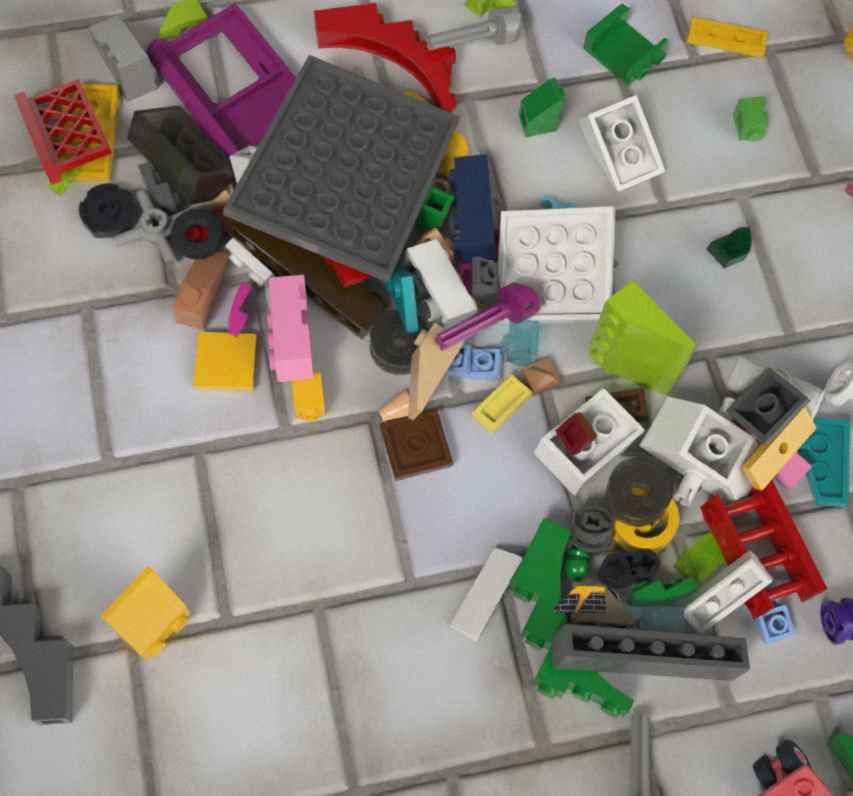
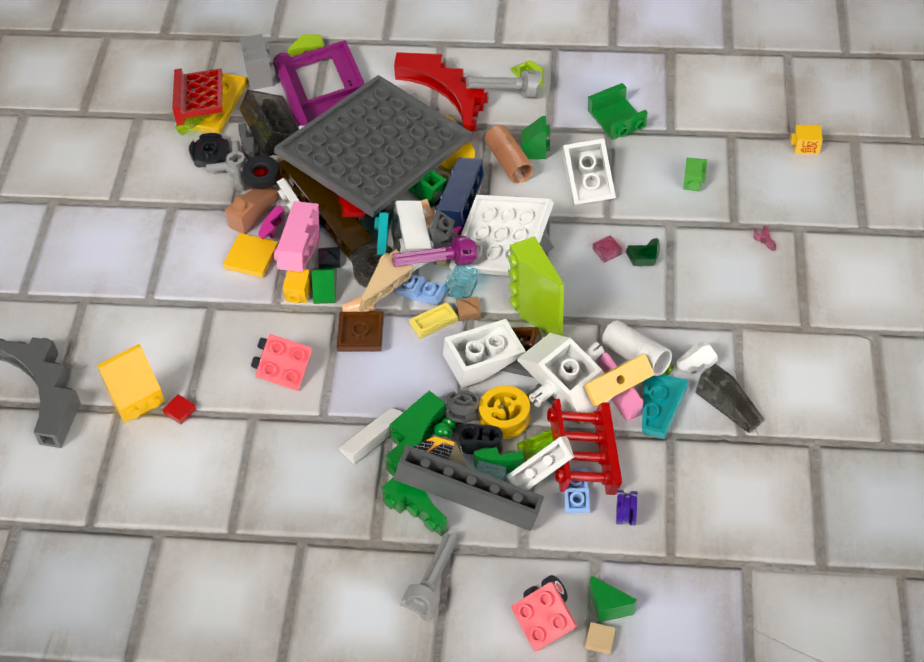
camera: 25 degrees right, 15 degrees down
dark red tile [555,412,597,456] -> none
clear smoke wheel [605,457,673,527] -> none
yellow tile [686,17,768,58] -> none
dark grey slope [726,367,811,446] -> none
none -> red tile [163,394,196,425]
none -> coral plate [251,334,312,390]
none -> green slope [312,267,337,304]
none -> black tile [318,247,340,268]
none -> nougat piece [484,125,534,183]
none -> clear pink plate [592,235,622,263]

